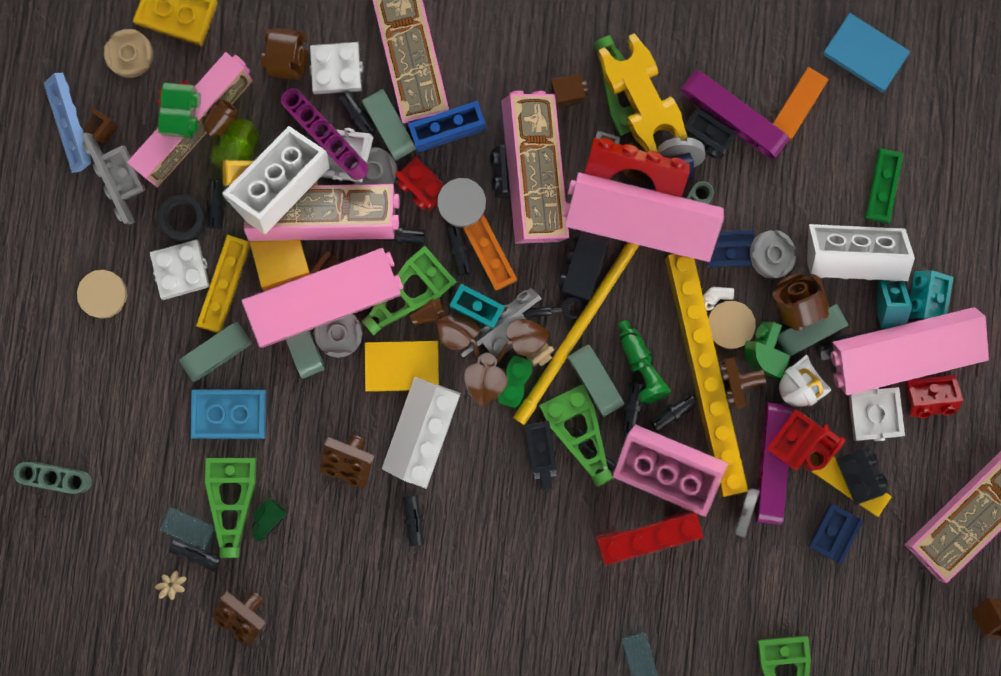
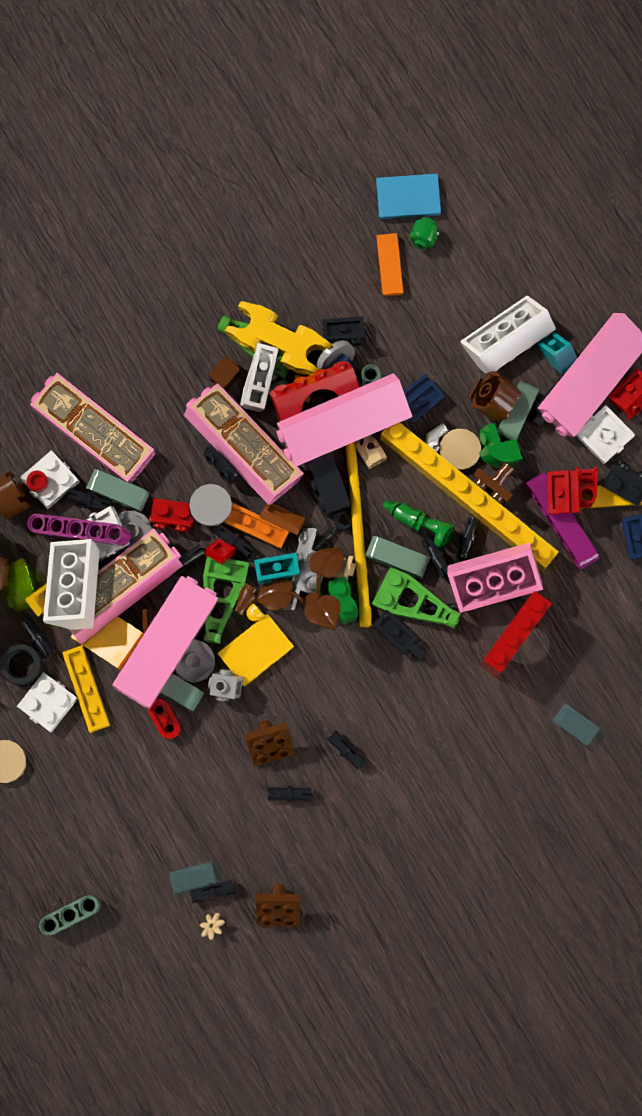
camera: 35 degrees left, 5 degrees down
sand green beam [179,322,252,382] -> none
dark azure tile [191,390,266,439] -> none
bright green plate [205,458,257,558] -> none
dark green rock [251,497,288,541] -> none
white slope [382,377,461,488] -> none
blue brick [408,101,486,153] -> none
magenta beam [680,70,789,160] -> none
light grey tile [735,489,759,538] -> none
light grey tile [750,230,796,279] -> none
white helmet [779,355,831,407] -> none
green tile [864,148,904,224] -> none
teal bracket [909,270,954,320] -> none
none -> red tile [26,470,49,493]
none -> red plate [148,699,181,739]
none -> red tile [205,539,236,564]
none -> light grey brick [208,669,243,701]
none -> white slope [240,343,278,412]
none -> yellow hinge [246,603,265,621]
none -> dark orange tile [260,503,306,535]
none -> black pin [268,786,311,803]
none -> tan rock [356,436,387,470]
none -> green head [409,217,439,250]

